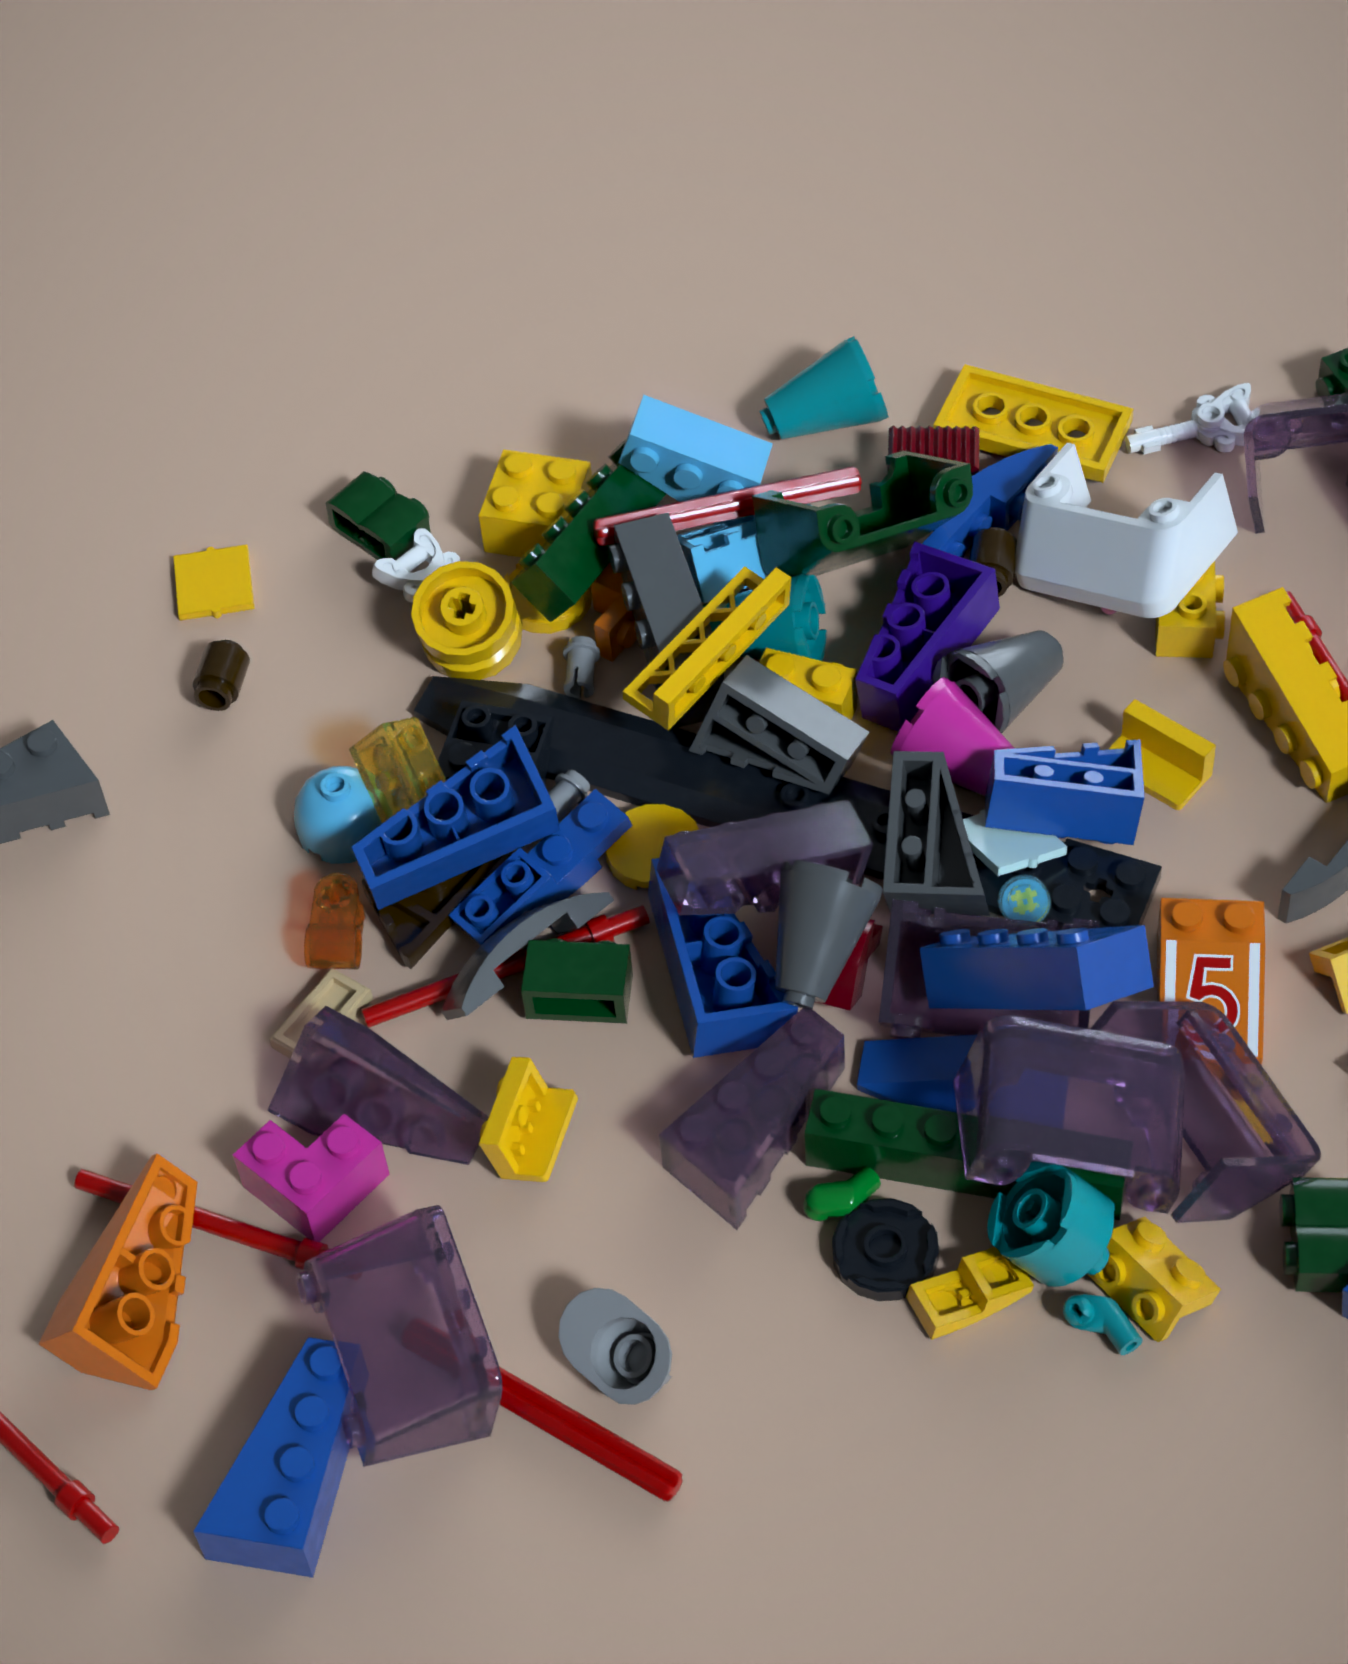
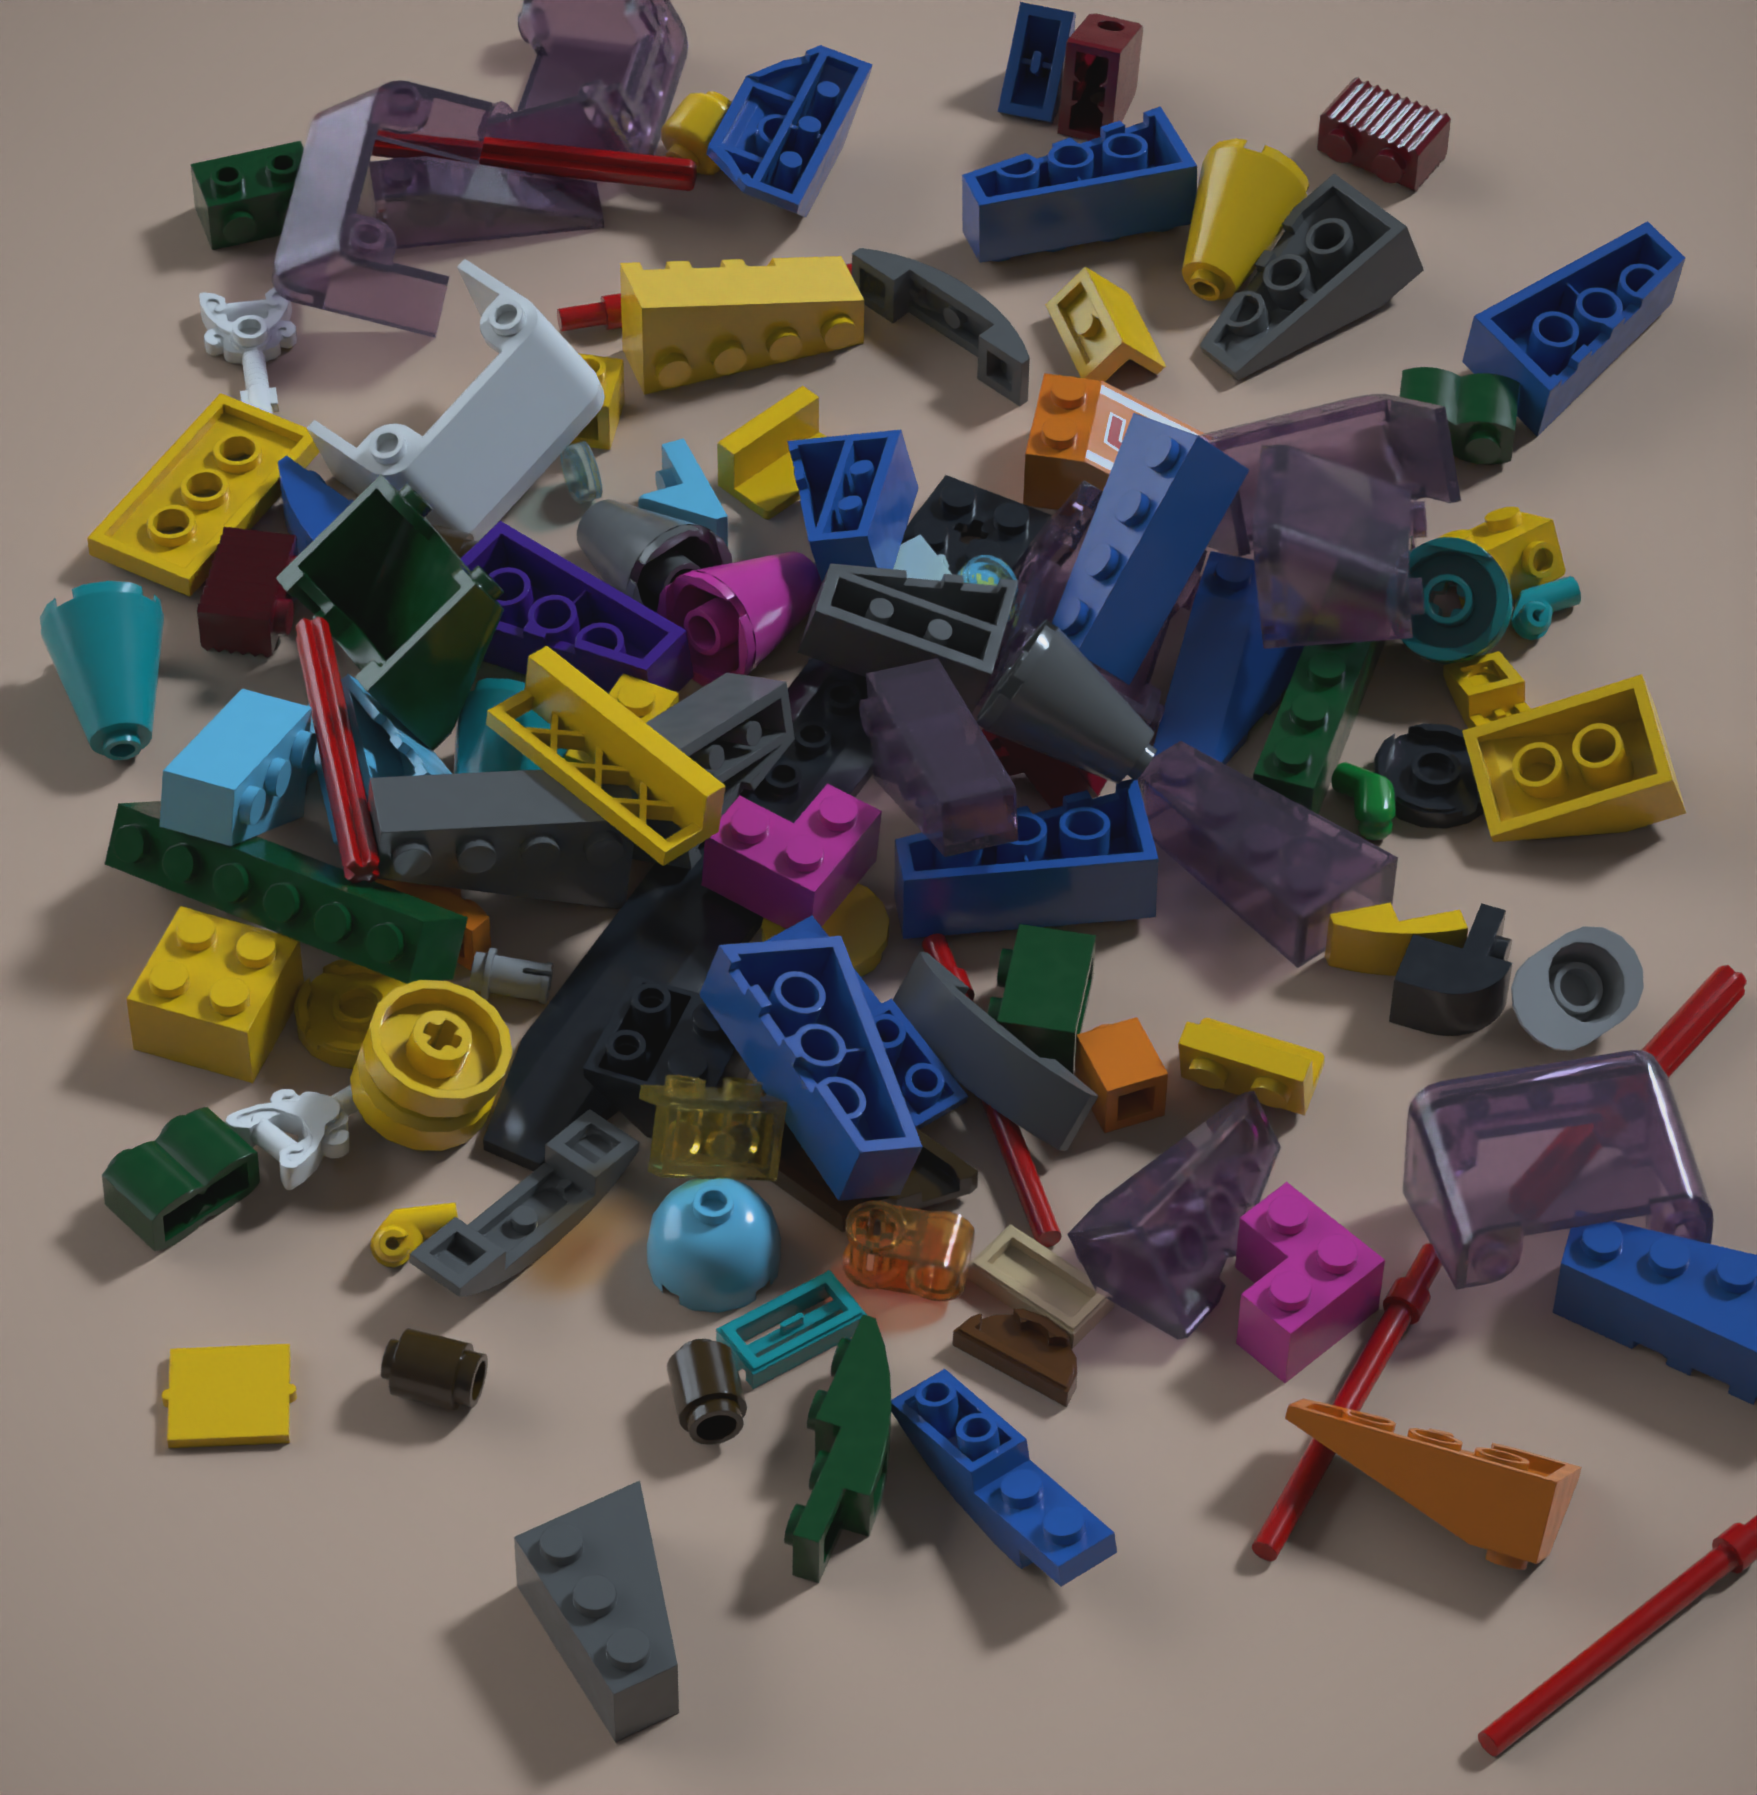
camera: 90 degrees left, 5 degrees down
none -> yellow arm [370,1202,458,1267]
none -> dark grey slope [409,1109,639,1297]
none -> clear light blue tile [560,441,603,504]
none -> medium azure slope [638,438,728,547]
none -> dark brown brick [667,1339,747,1445]
none -> dark pink brick [701,783,882,929]
none -> teal tile [716,1270,867,1389]
none -> dark green slope [784,1315,891,1583]
none -> blue slope [891,1369,1117,1587]
none -> reddish brown tile [953,1308,1078,1407]
none -> orange brick [1074,1017,1168,1133]
none -> yellow slope [1325,902,1468,976]
none -> black brick [1389,903,1512,1036]
none -> yellow slope [1462,674,1686,842]

